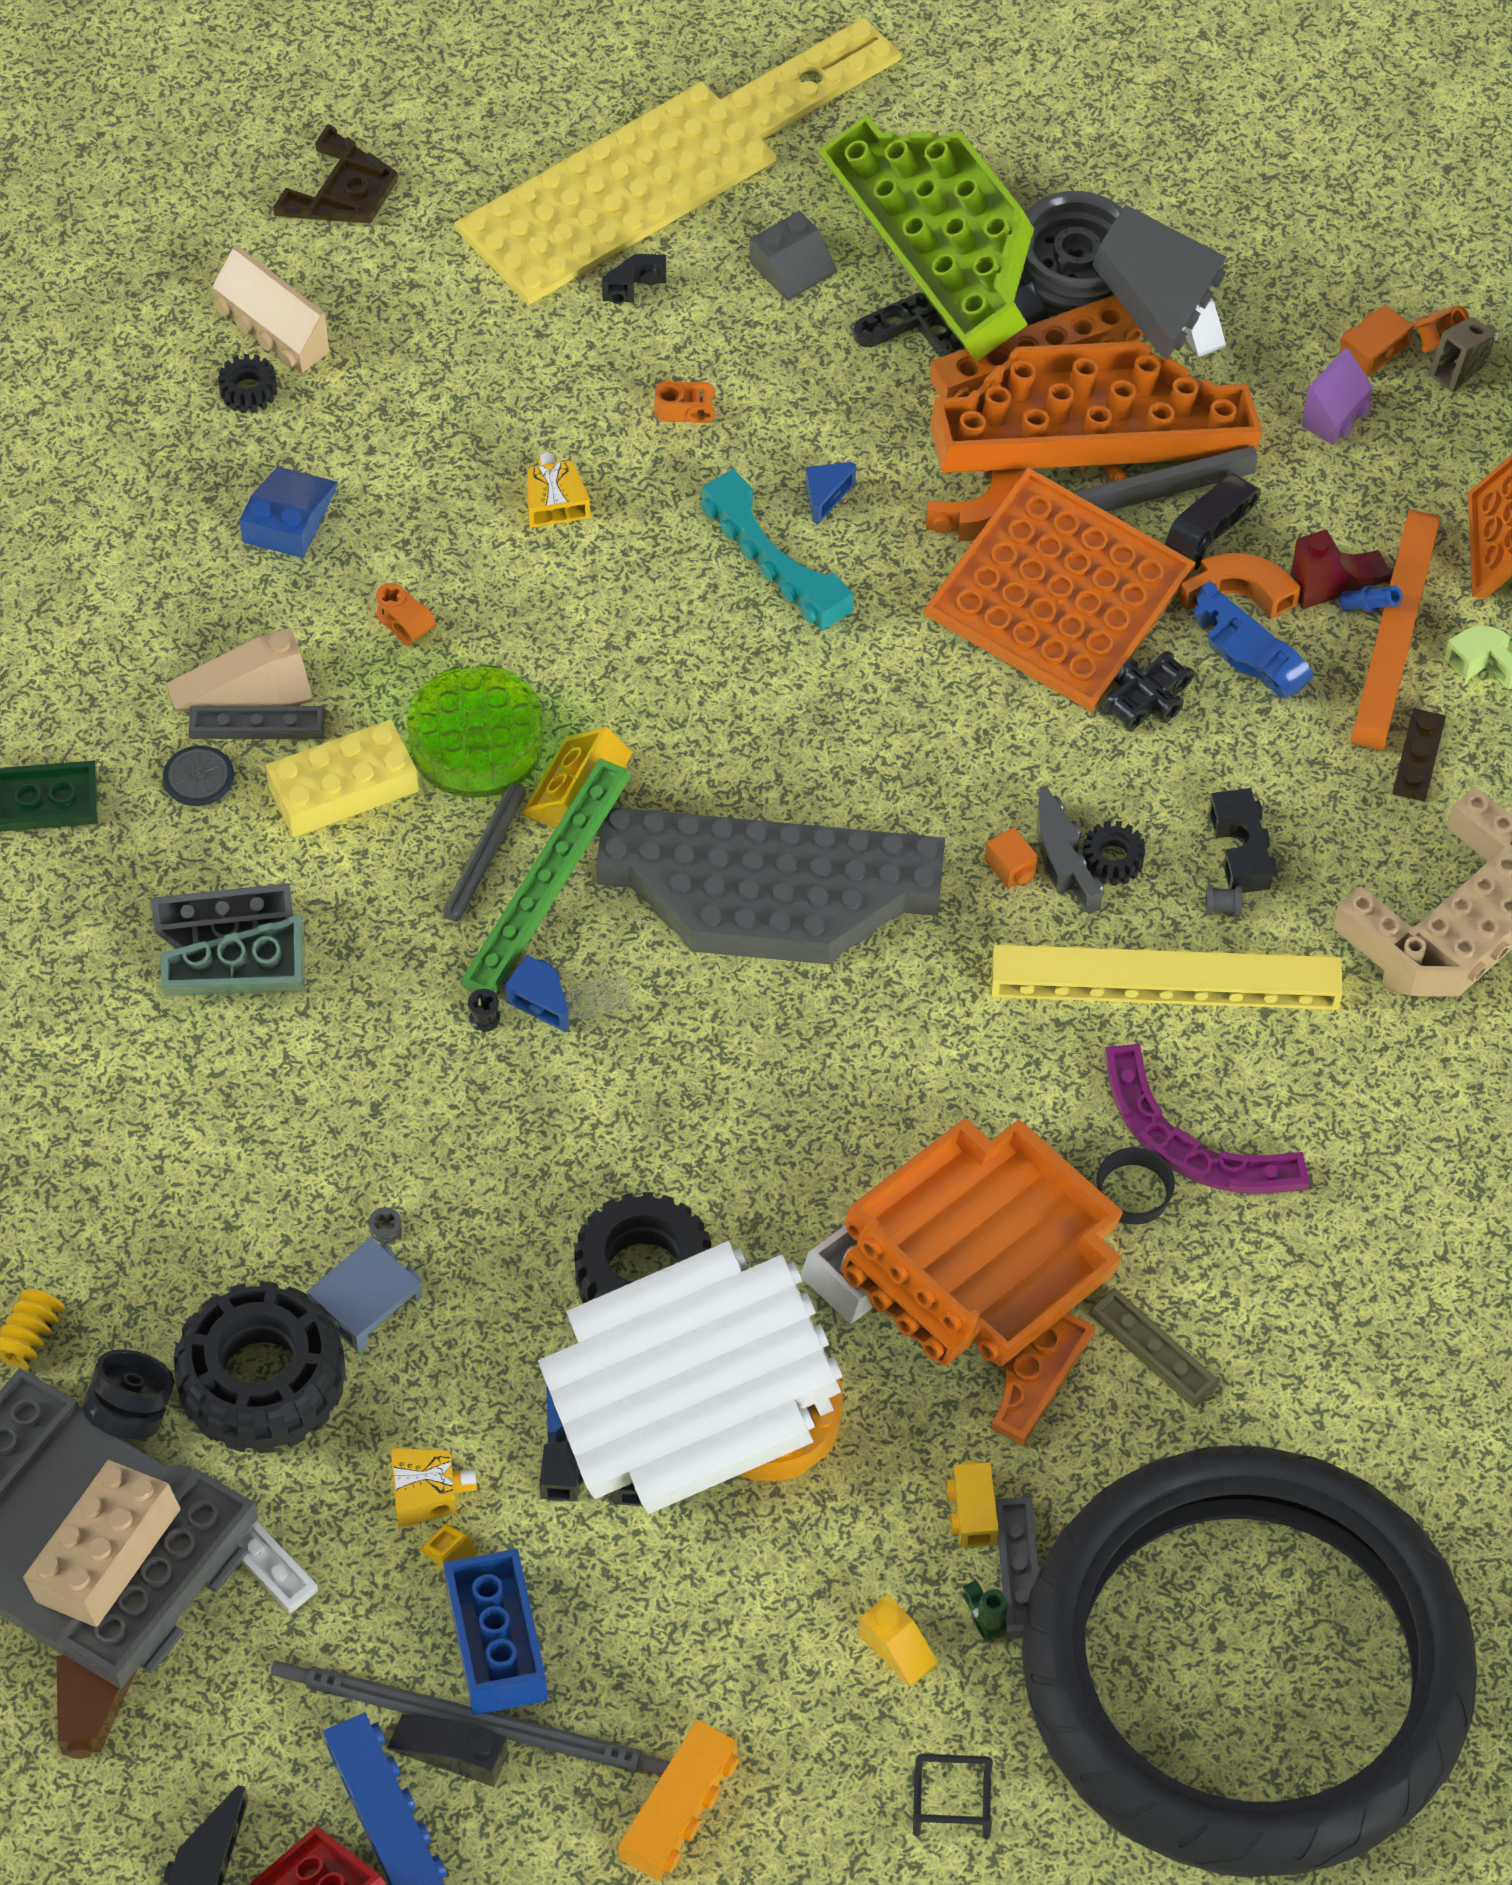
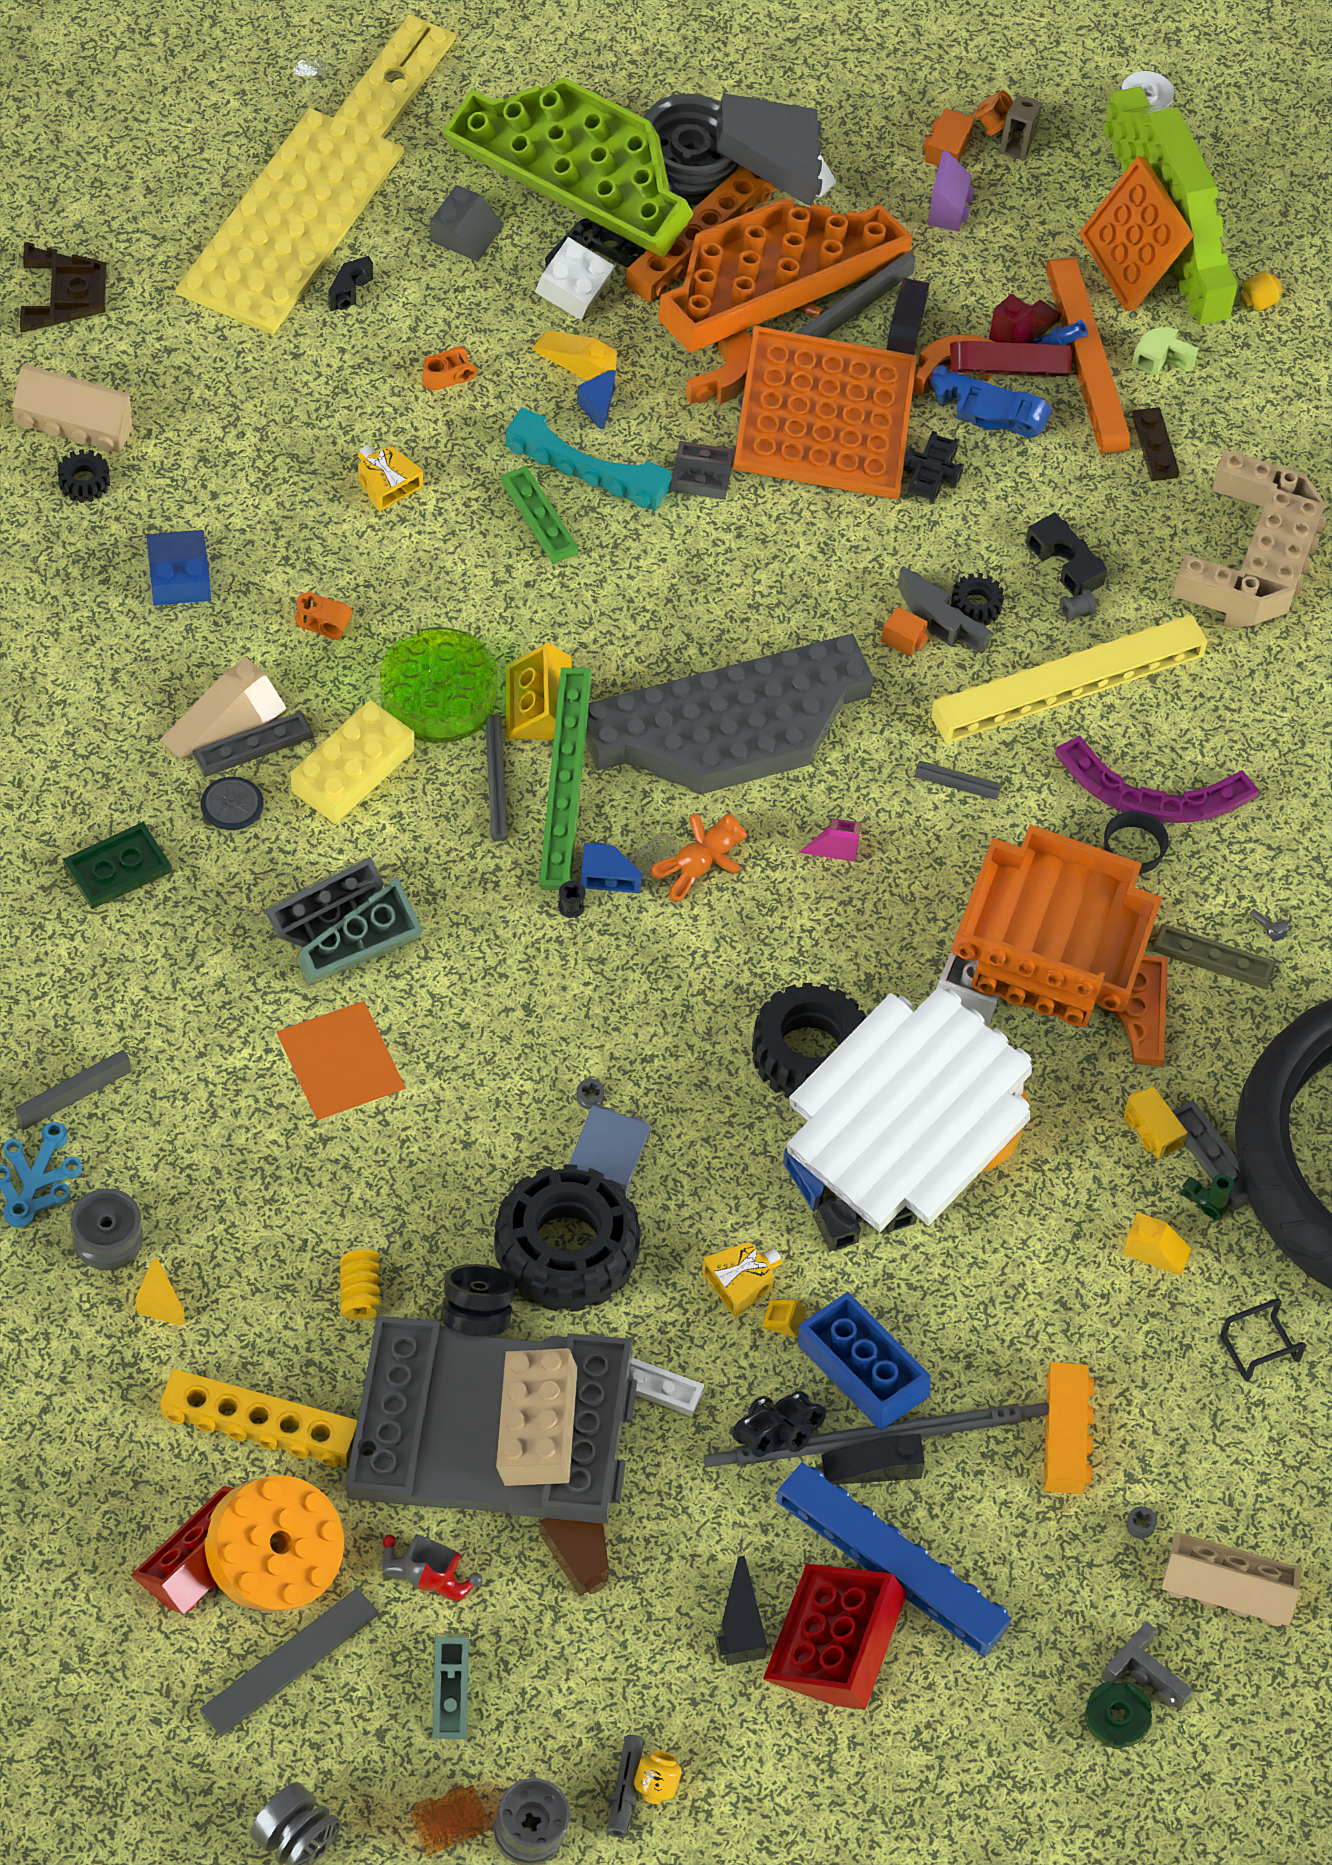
camera: 30 degrees left, 0 degrees up
none -> orange piece [276,1001,406,1120]
none -> clear slope [293,56,333,76]
none -> bright green plate [501,466,578,564]
none -> yellow slope [532,330,617,381]
none -> white brick [535,237,615,320]
none -> orange animal [650,813,747,902]
none -> dark grey slope [670,441,735,500]
none -> black axle [732,1391,826,1457]
none -> dark pink slope [798,818,861,862]
none -> dark grey axle [915,761,1001,800]
none -> dark red beam [950,341,1072,377]
none -> flat silver hand [1250,909,1289,941]

